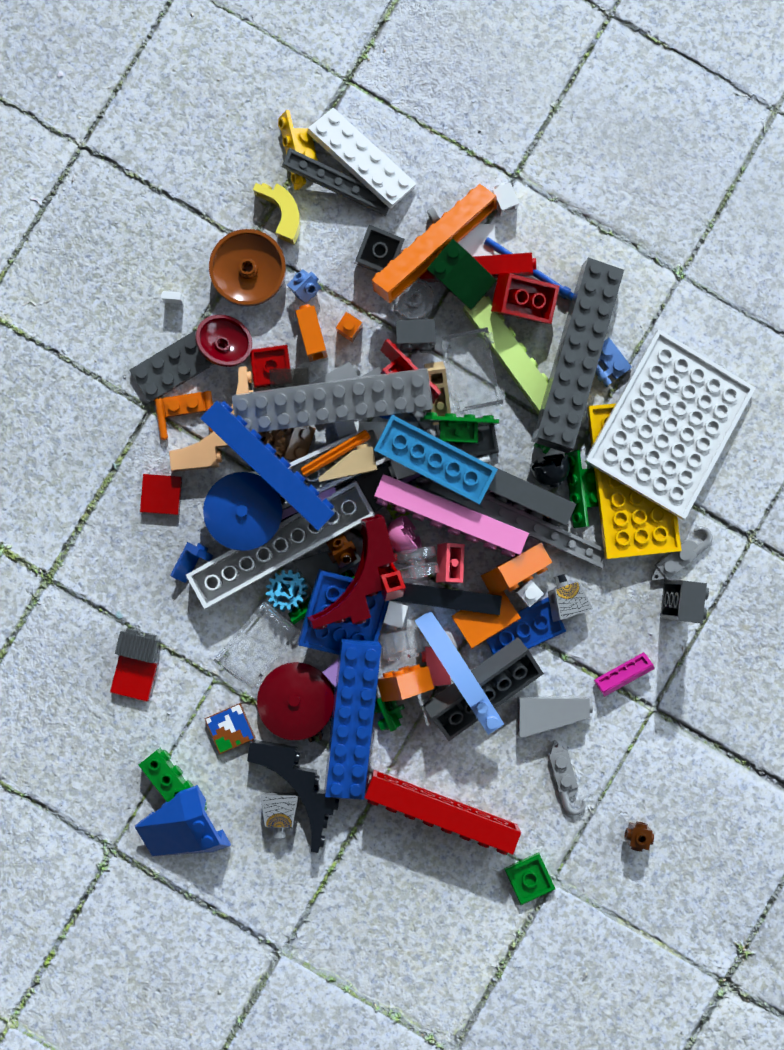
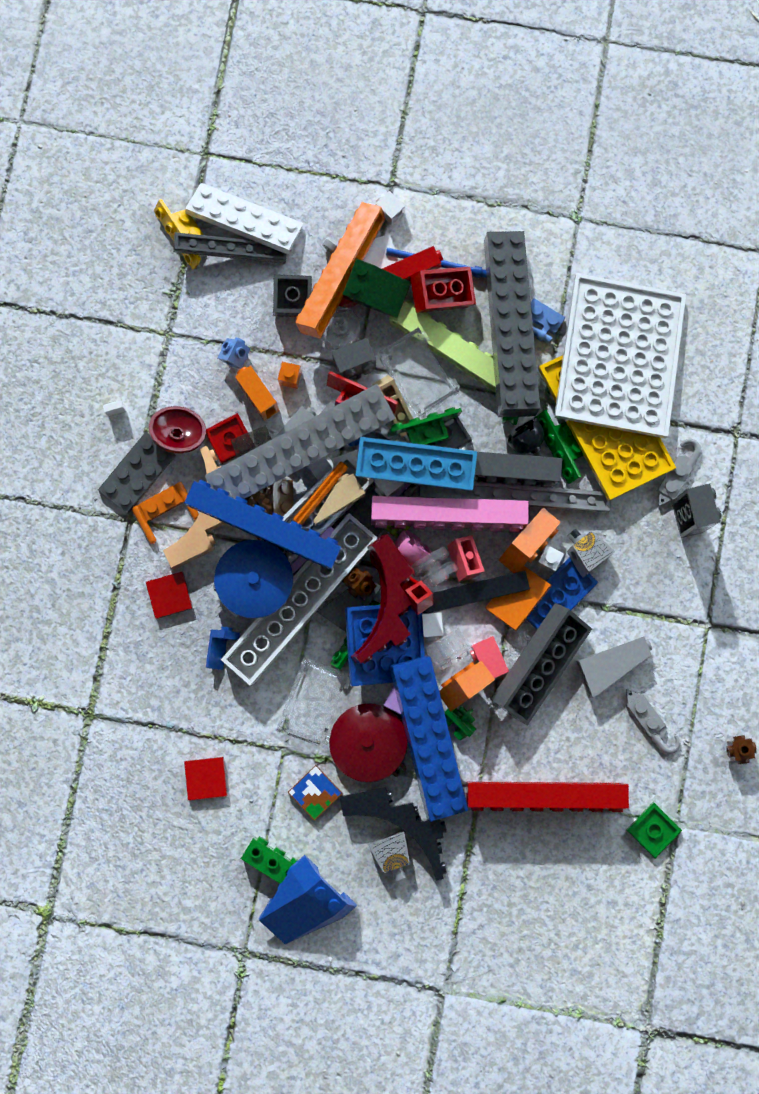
camera: 15 degrees left, 5 degrees down
dark grey brick [115,628,161,663] -> none
dark orange dish [209,229,286,306] -> none
light yellow arch [253,183,301,245] -> none
medium azure gear [266,570,308,612] -> none
light blue arch [415,610,504,735] -> none
dark pink plate [594,652,655,697] -> none

